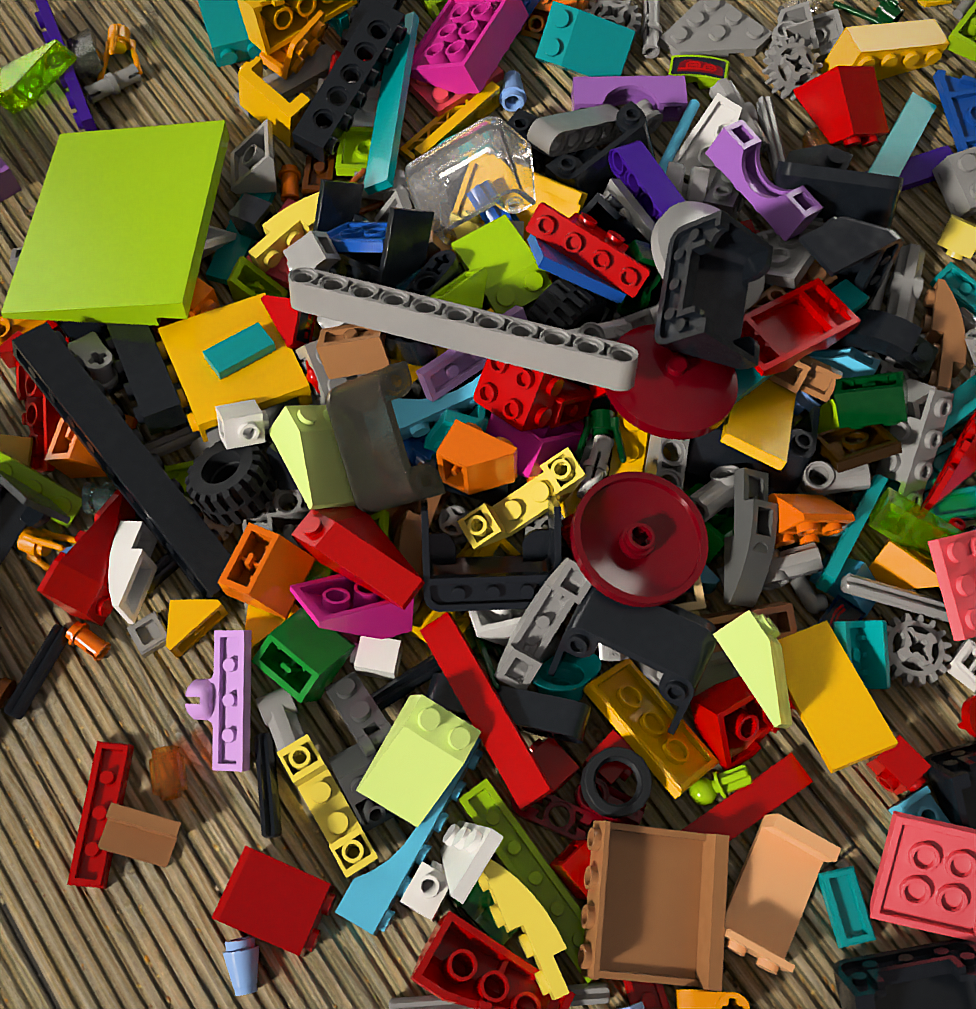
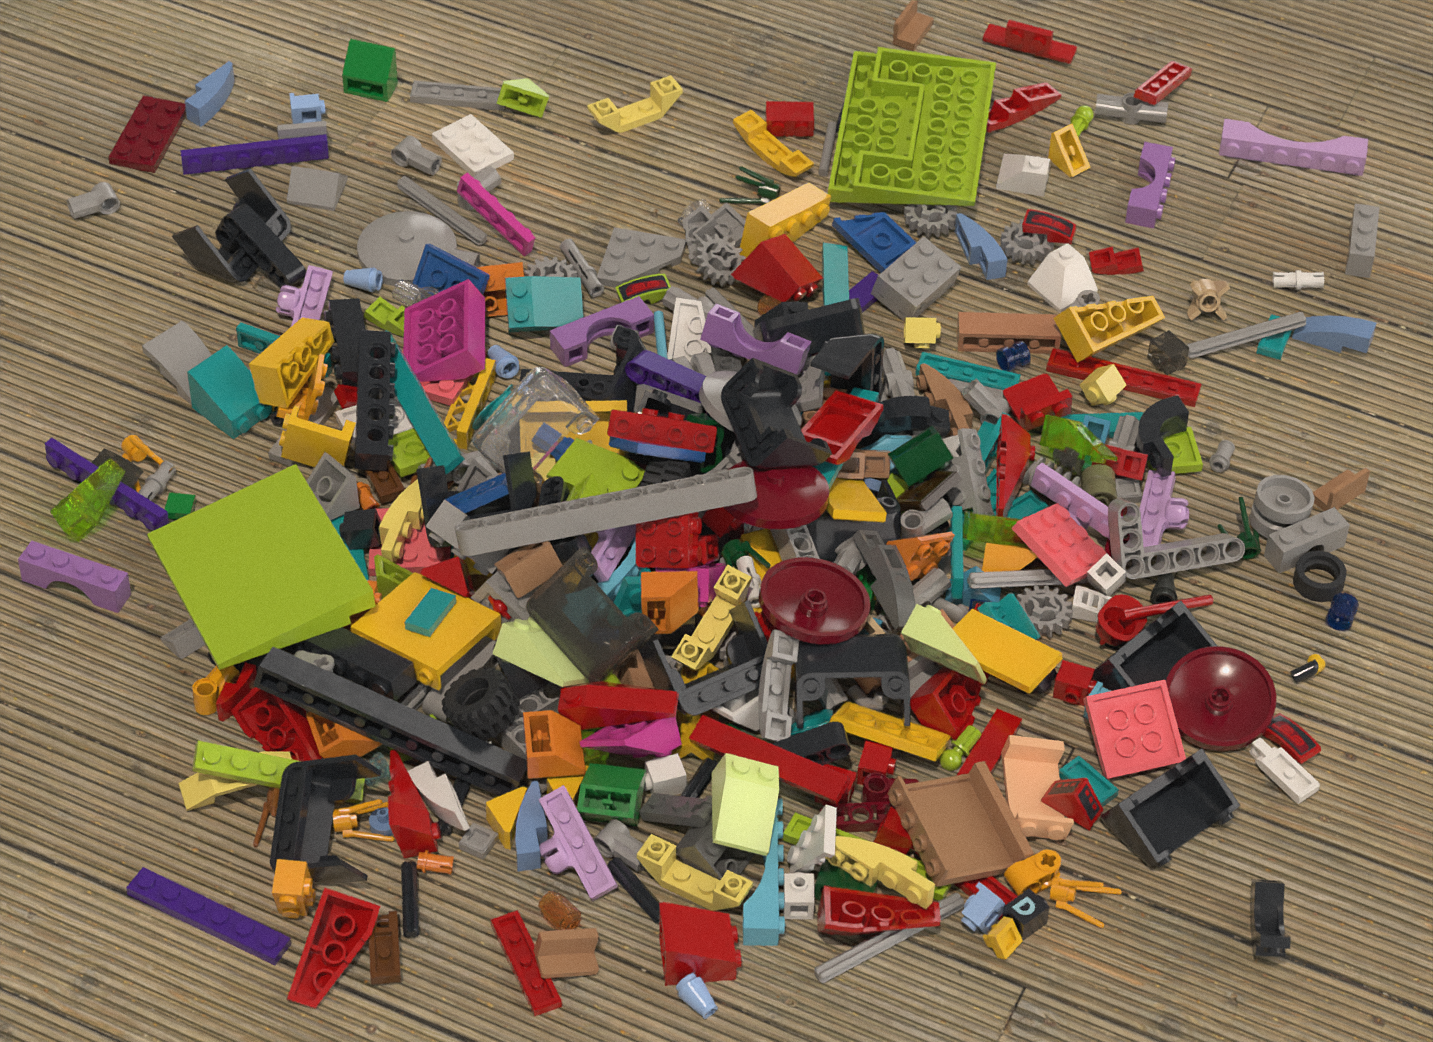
camera: 30 degrees left, 20 degrees down
white brick [215,399,269,450] -> none
light grey beam [527,104,622,157] -> none
black tyre [580,747,652,819] -> none
none -> green tile [164,492,196,519]
none -> medium blue slope [515,781,547,871]
none -> red slope [1041,778,1104,831]

